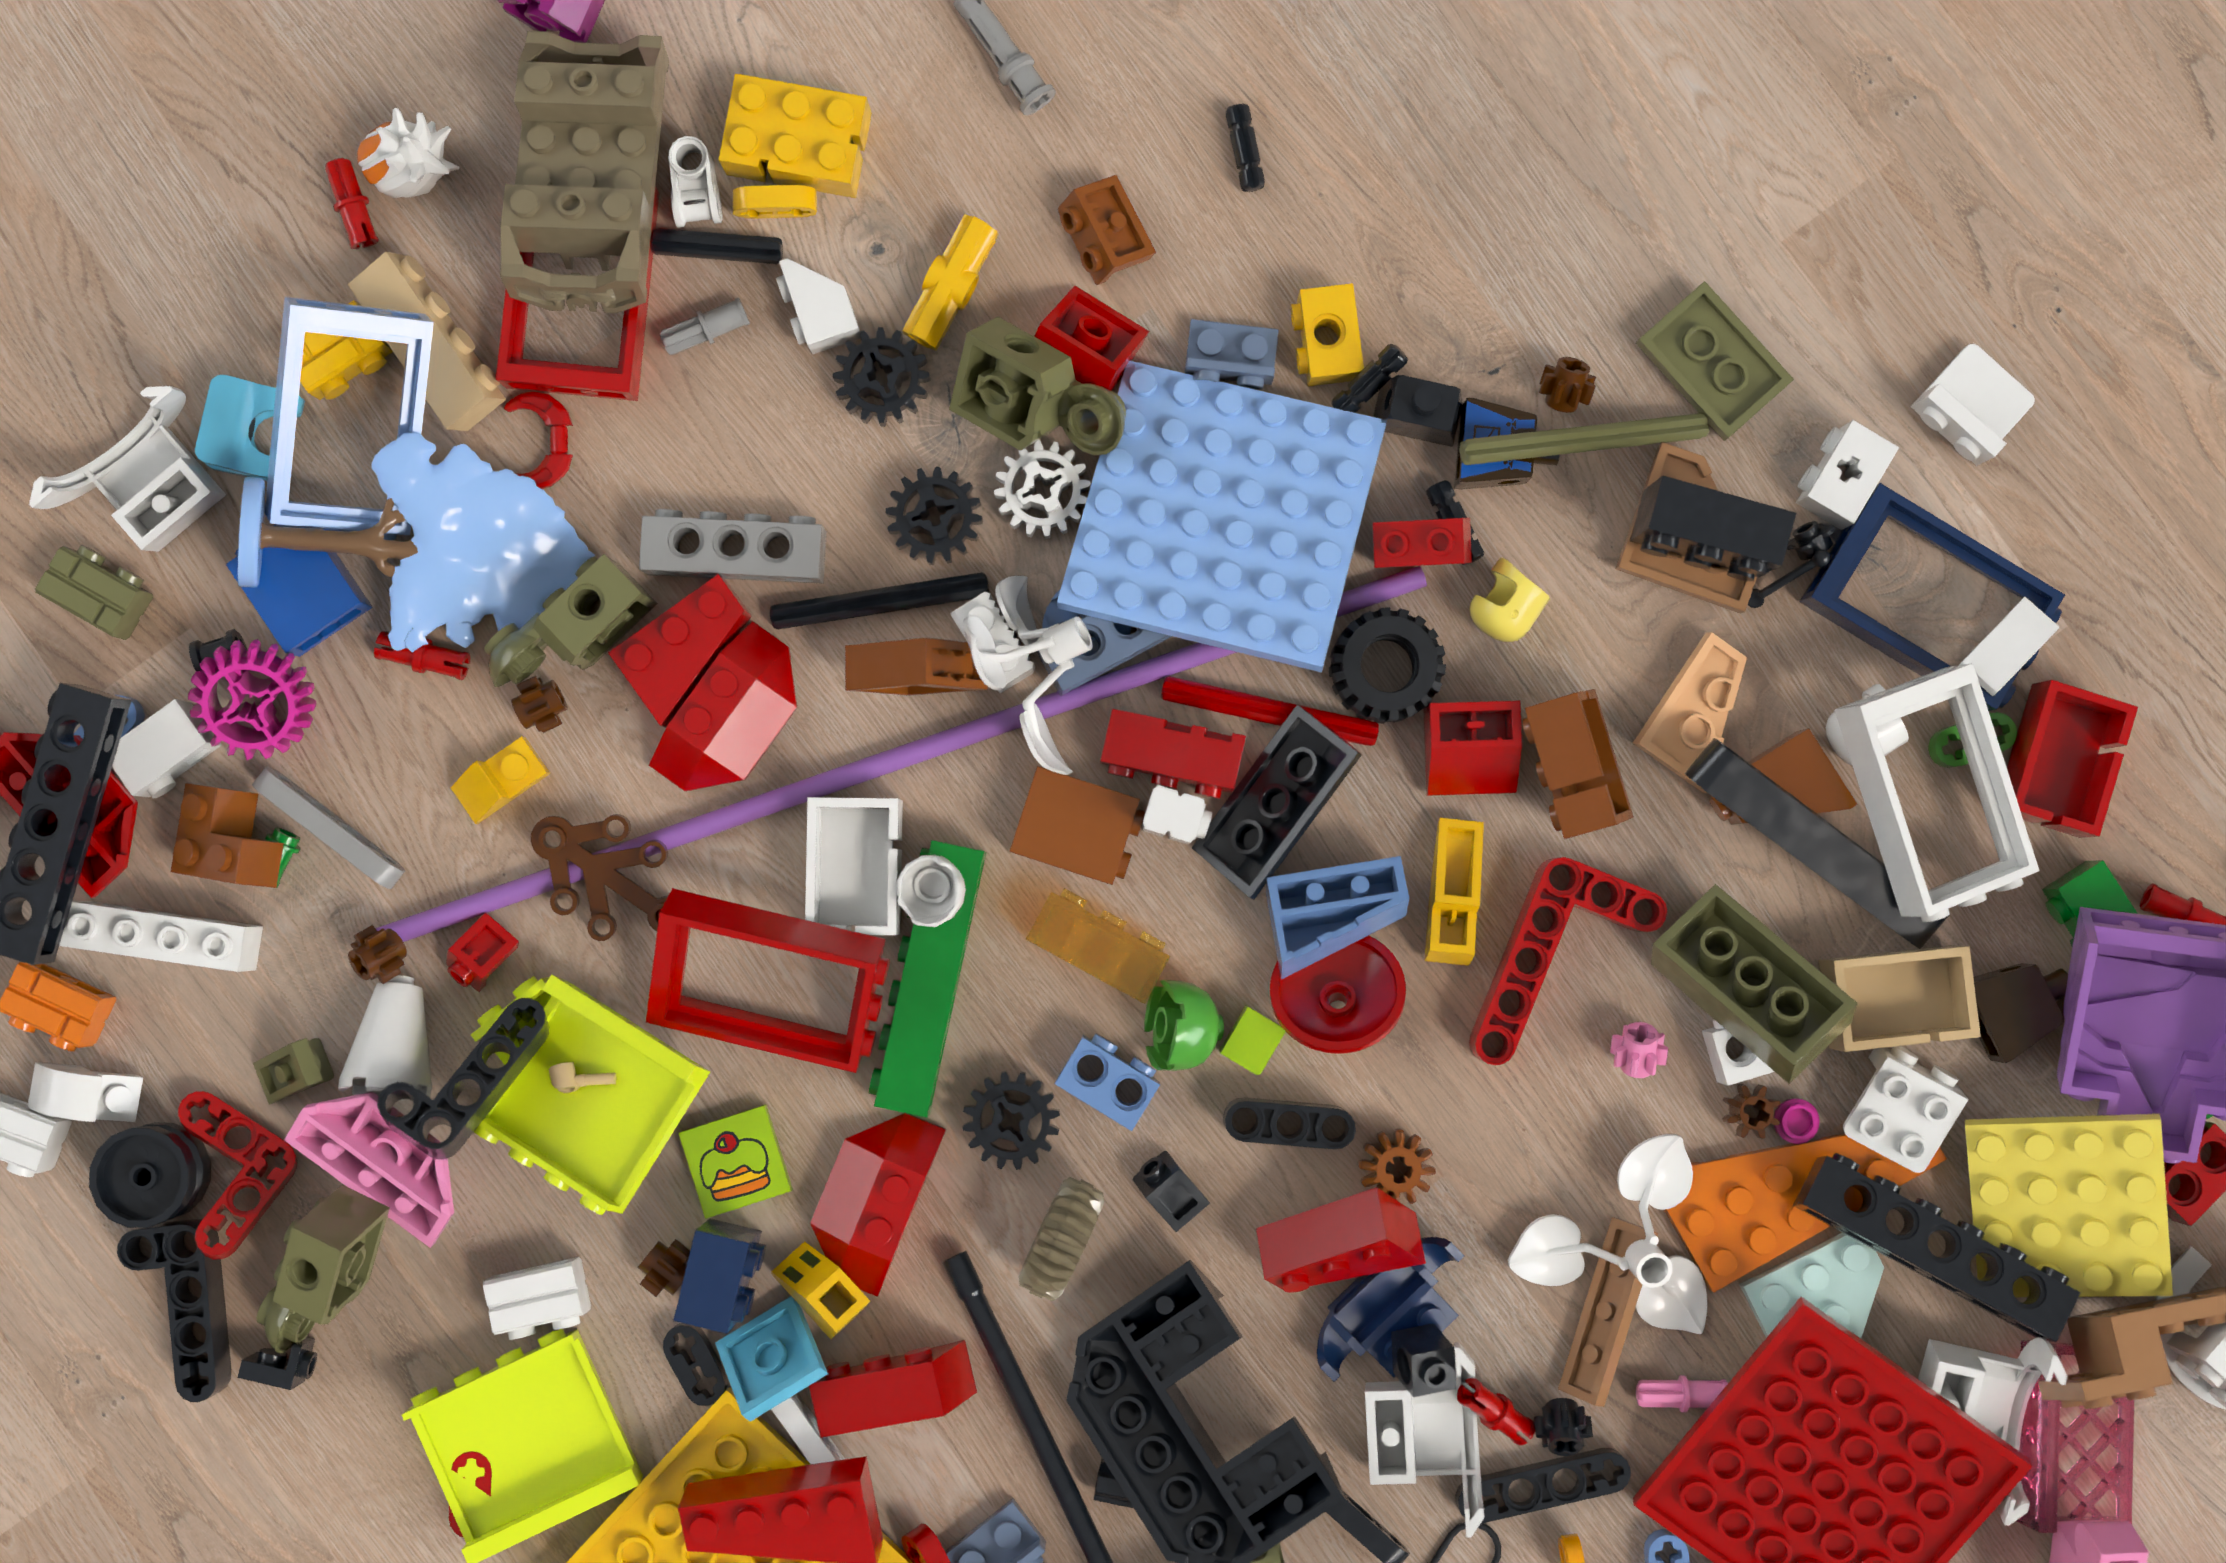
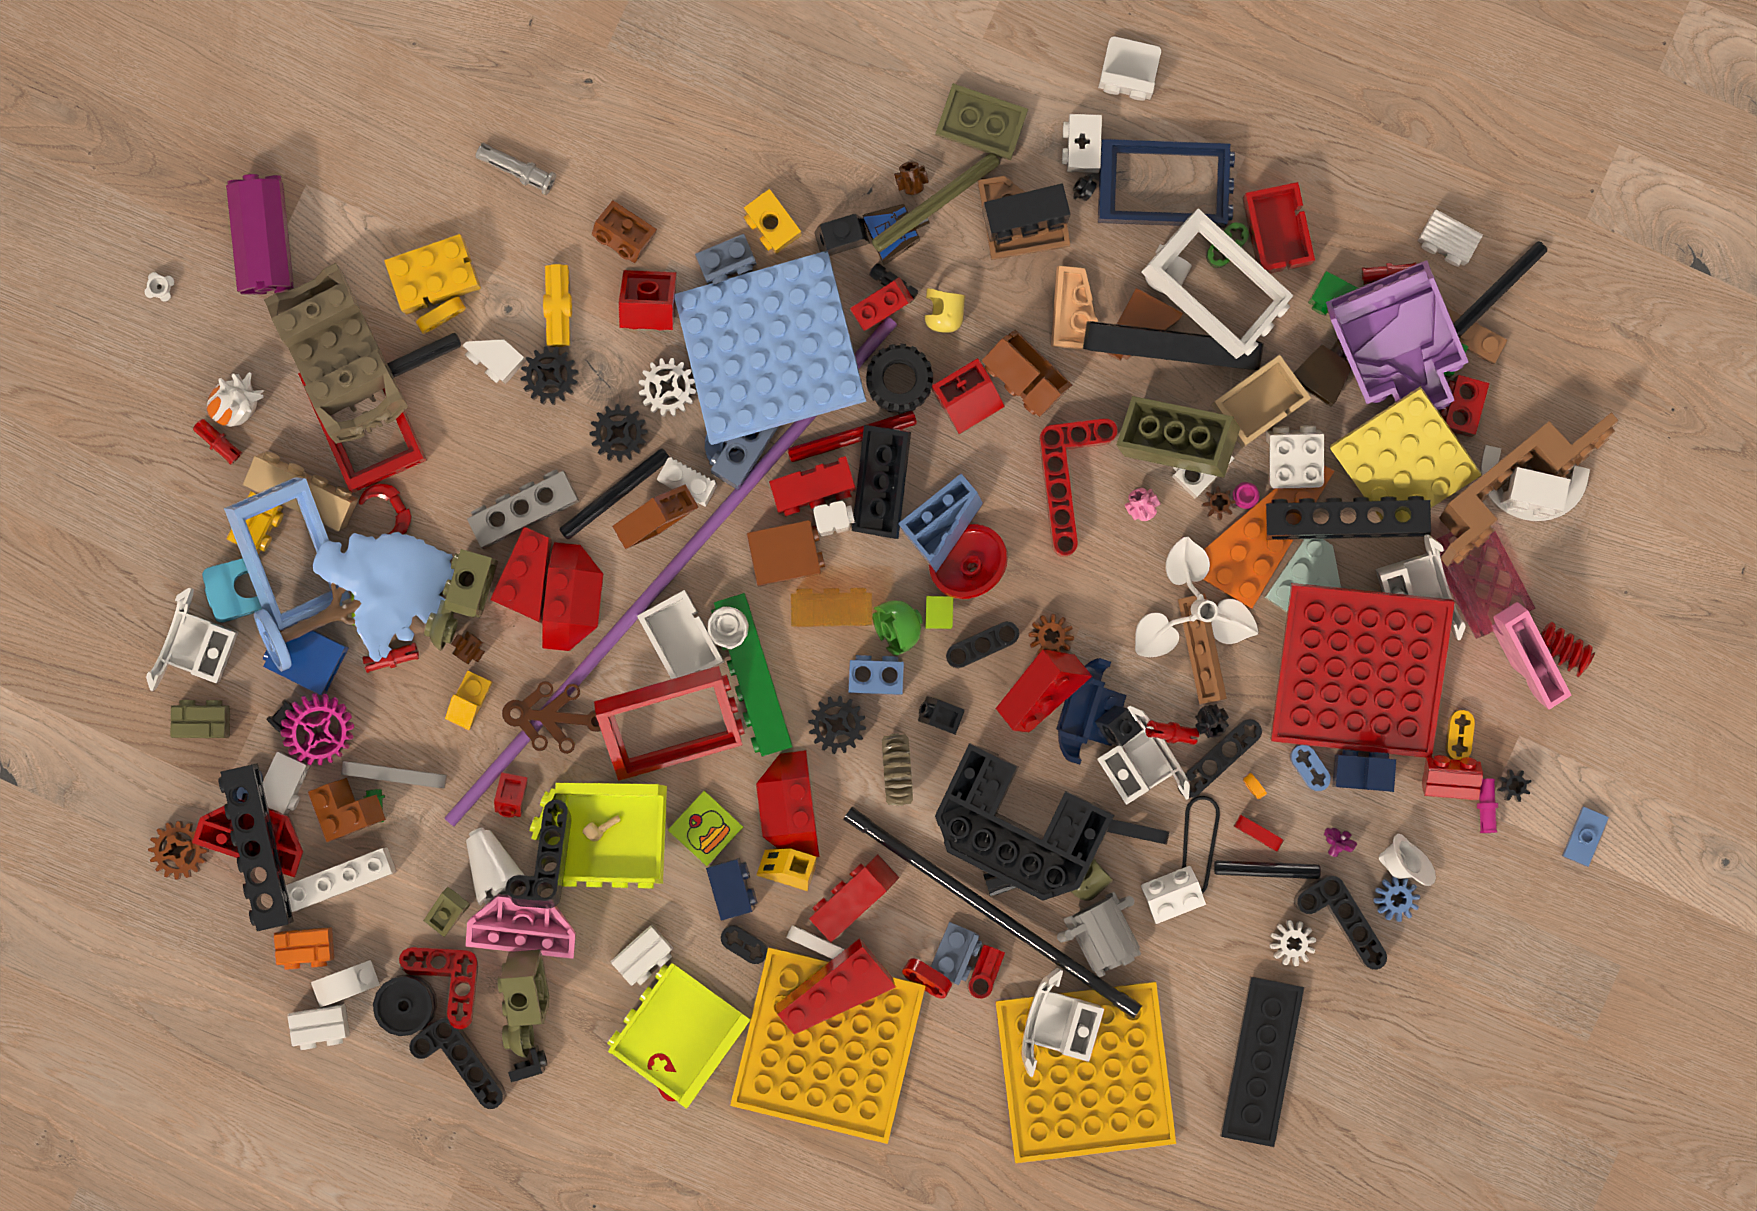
camera: 25 degrees left, 0 degrees up
reddish brown gear [348,925,407,984] -> none
reddish brown gear [637,1239,690,1297] -> none
light grey axle [660,298,750,355] -> none
white piece [668,136,722,228] -> none
medium azure plate [715,1296,828,1422] -> none
olive brick [949,317,1126,455] -> none
white plant [963,576,1093,775] -> none
black axle [1226,104,1265,192] -> none
black axle [1331,344,1408,413] -> none
yellow slope [1425,818,1484,966] -> none
bright pink axle [1636,1375,1728,1413] -> none
black hinge [1748,549,1830,608] -> none
white slope [1959,597,2060,696] -> none

